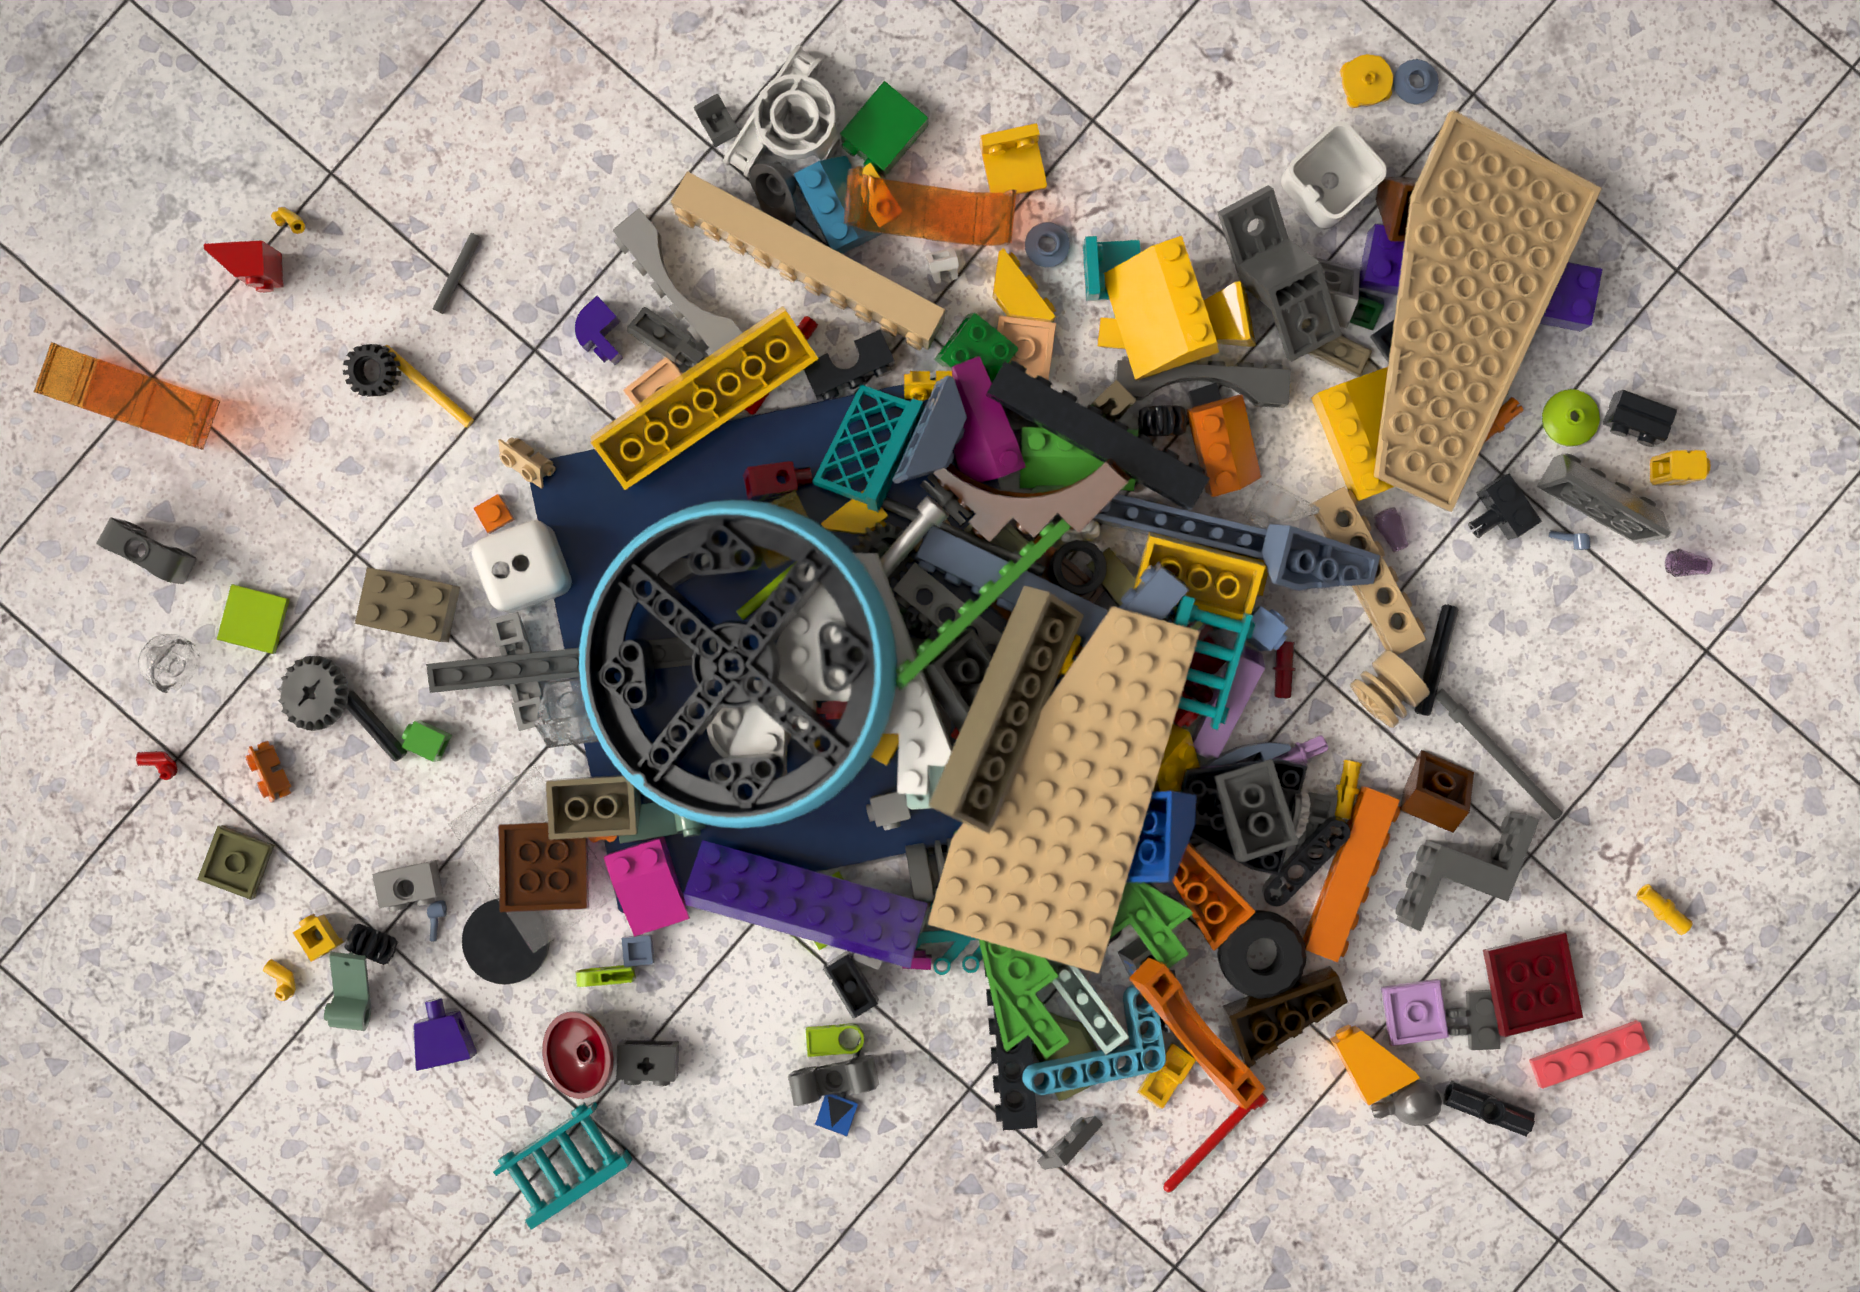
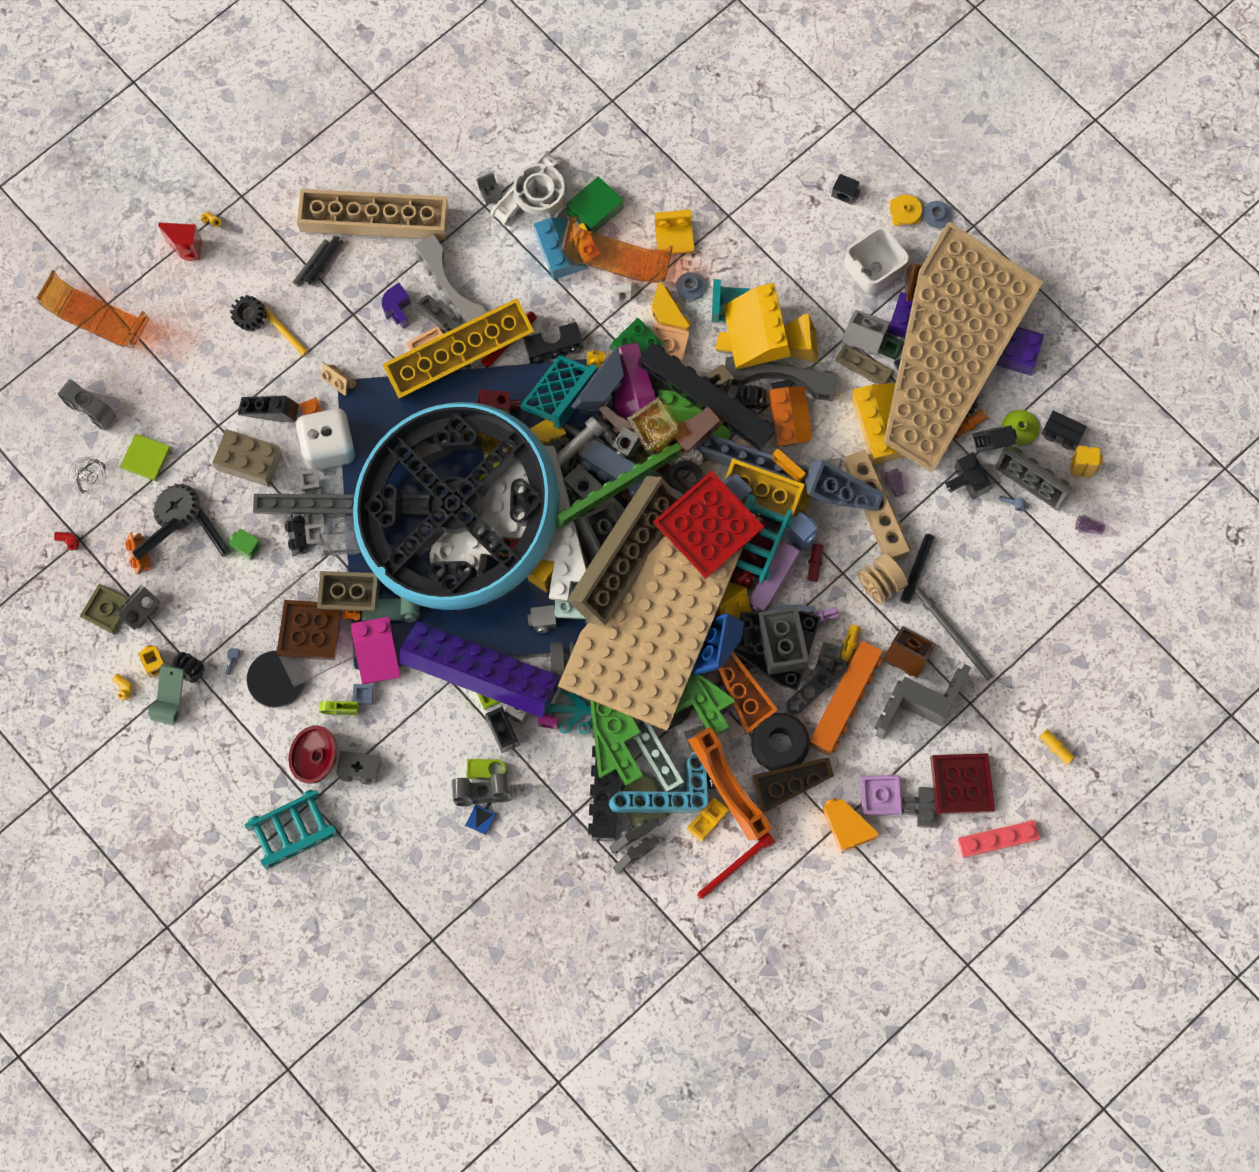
camera: 15 degrees right, 15 degrees down
light grey brick [372,860,443,912] -> none
dark purple torso [414,998,477,1071] -> none
tan brick [670,171,945,350] -> none
flat silver piece [749,162,796,226] -> none
dark grey bracket [1217,185,1342,362] -> none
flat silver hair [1371,1080,1442,1126] -> none
black piece [1443,1080,1535,1137] -> none
none -> dark grey brick [114,585,161,630]
none -> black axle [132,517,181,560]
none -> black slope [238,396,299,422]
none -> black hinge [285,514,309,557]
none -> tan brick [297,189,449,240]
none -> black pin [304,236,344,286]
none -> dark grey wing [609,819,658,854]
none -> dark grey brick [612,426,644,458]
none -> clear yellow brick [627,397,684,453]
none -> red plate [653,470,764,580]
none -> light orange tile [772,449,806,483]
none -> black brick [831,174,861,205]
none -> black brick [972,425,1017,452]

